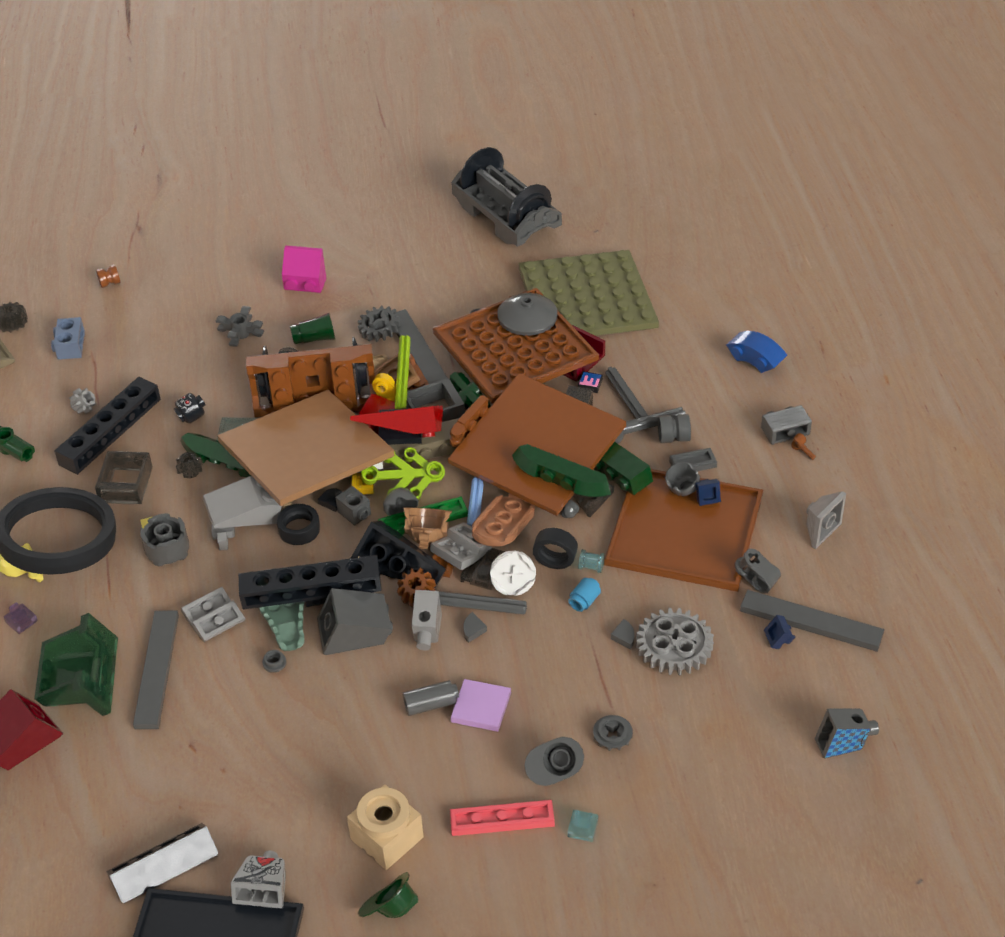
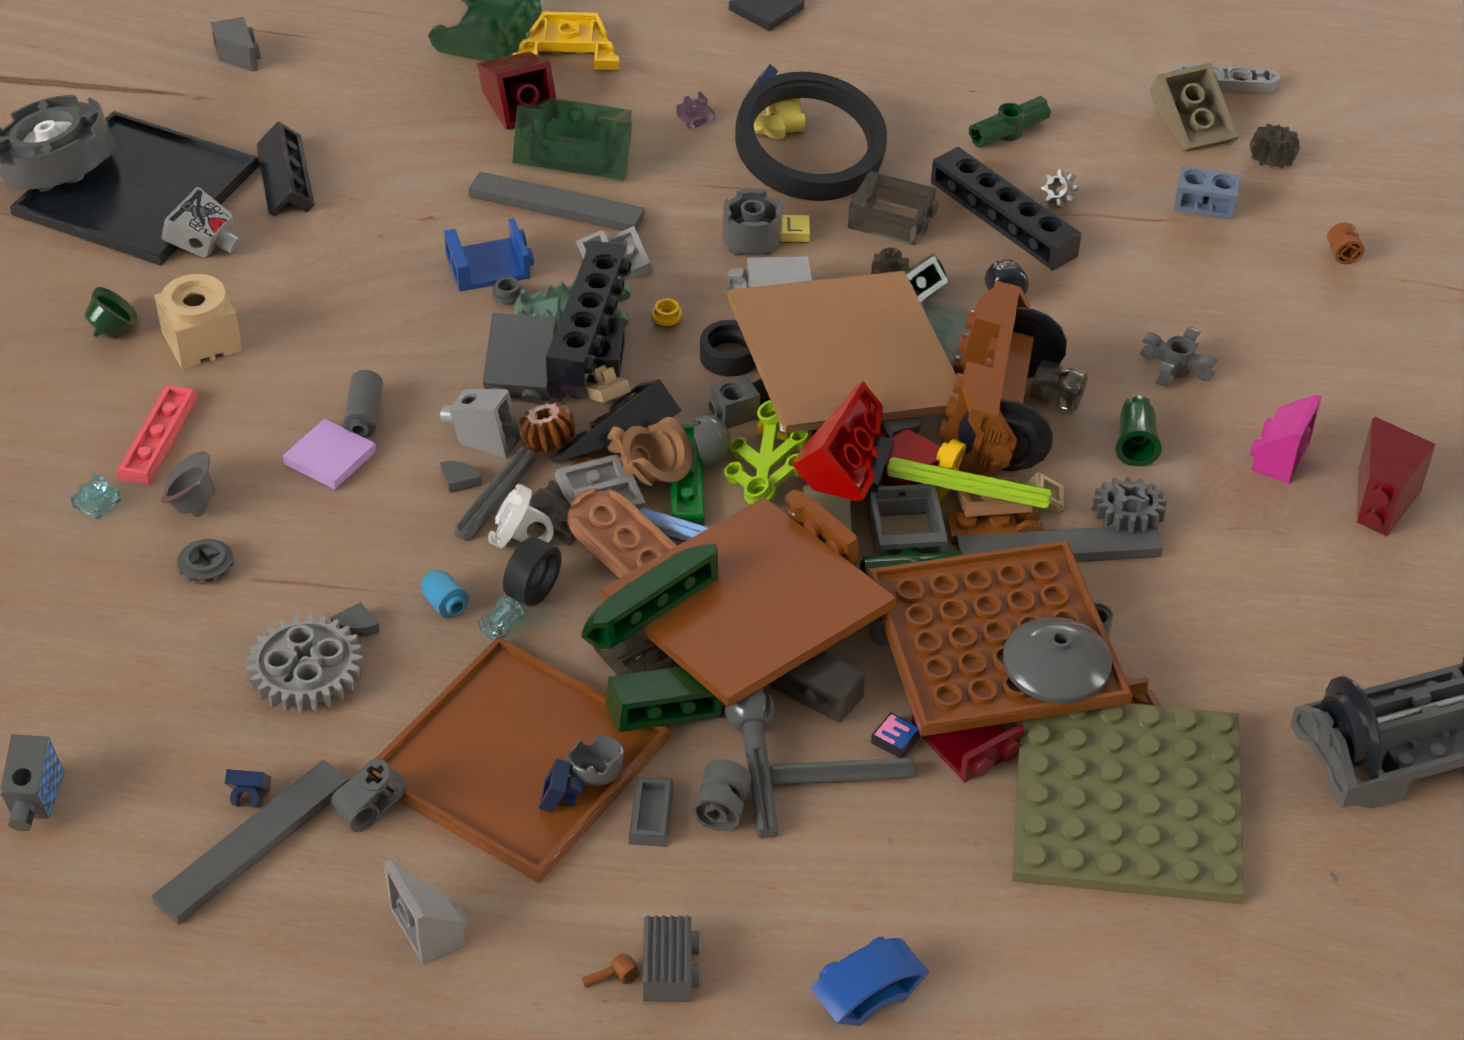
camera: 105 degrees right, 0 degrees up
none -> blue panel [444,218,534,292]
none -> yellow plate [651,298,682,327]
none -> dark red slope [1357,417,1436,536]

